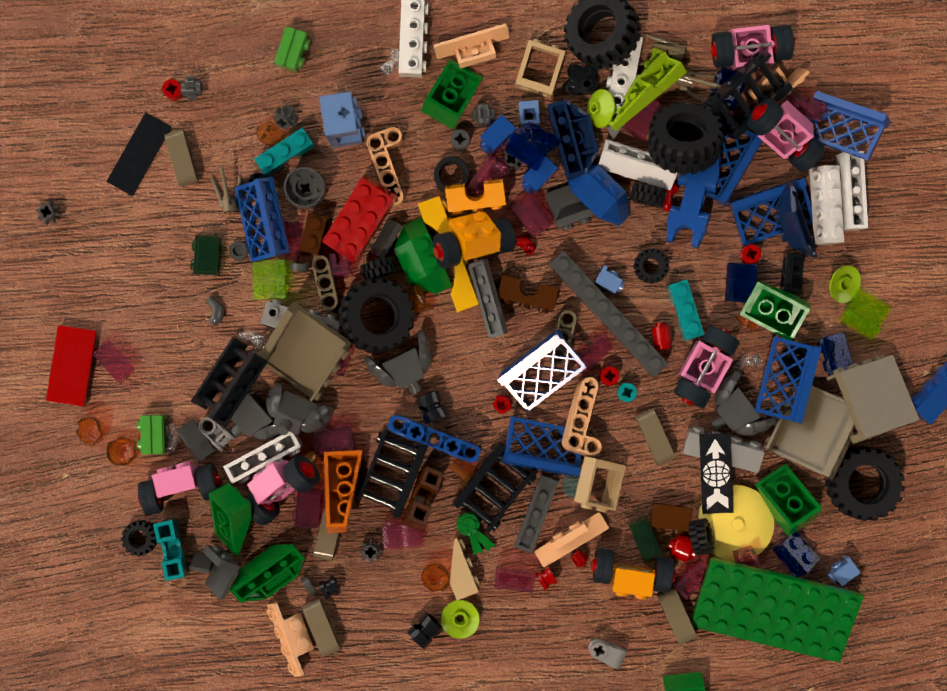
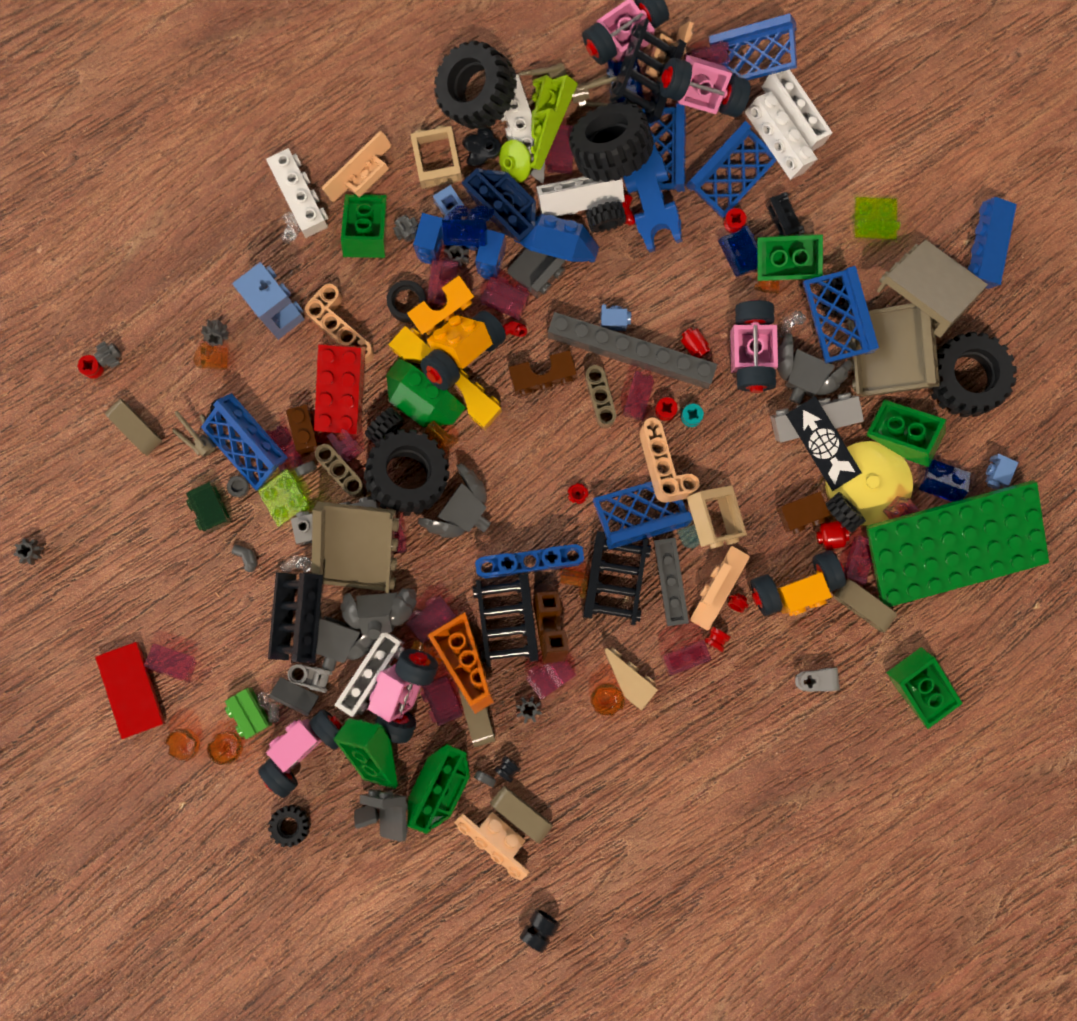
camera: 25 degrees left, 5 degrees down
black sticker [106,112,172,196] -> none
teal arch [153,518,189,581] -> none
teal arch [254,127,315,177] -> none
bright green brick [274,27,311,73] -> none
dark grey wheel [284,167,327,209] -> none
dark grey tile [369,219,402,258] -> none
black wheel [407,612,444,649] -> none
black wheel [416,390,449,424] -> none
lime dish [441,600,479,639] -> none
dark grey wheel [451,129,470,151] -> none
green piece [456,512,495,555] -> none
dark grey plate [468,259,508,339] -> none
fence [497,329,587,412] -> none
clear green brick [627,516,662,562] -> none
black tyre [633,248,670,284] -> none
dark tan beam [635,408,676,467] -> none
teal arch [666,280,704,341] -> none
dark blue wedge [773,182,817,258] -> none
clear blue bracket [818,332,854,376] -> none
lime dish [829,265,861,303] -> none

